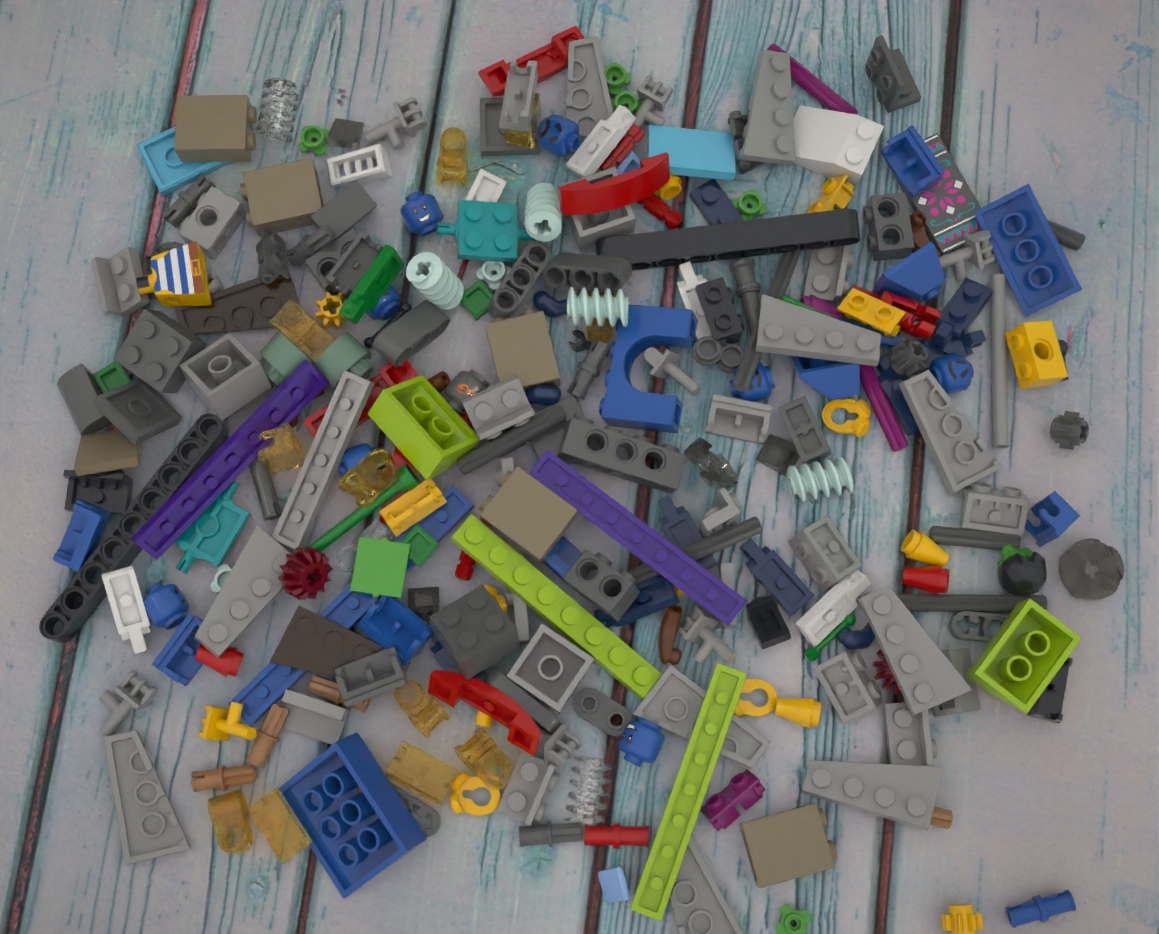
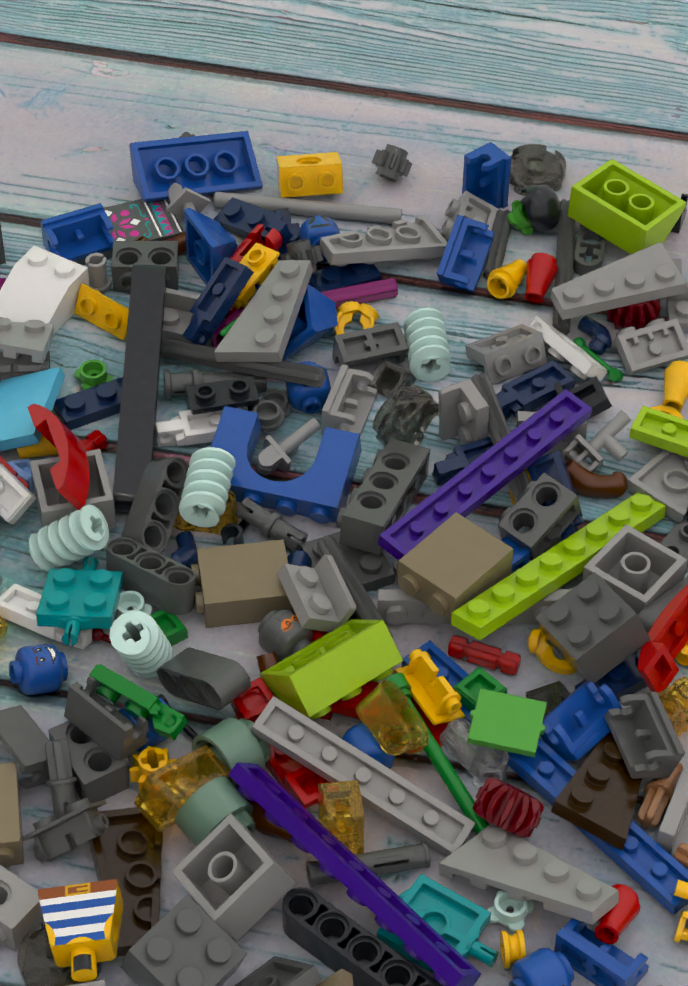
camera: 85 degrees left, 30 degrees down
none -> light grey pin [85,253,111,294]
none -> dark blue hinge [182,257,254,345]
none -> blue hinge [436,214,495,293]
none -> yellow bush [500,929,526,969]

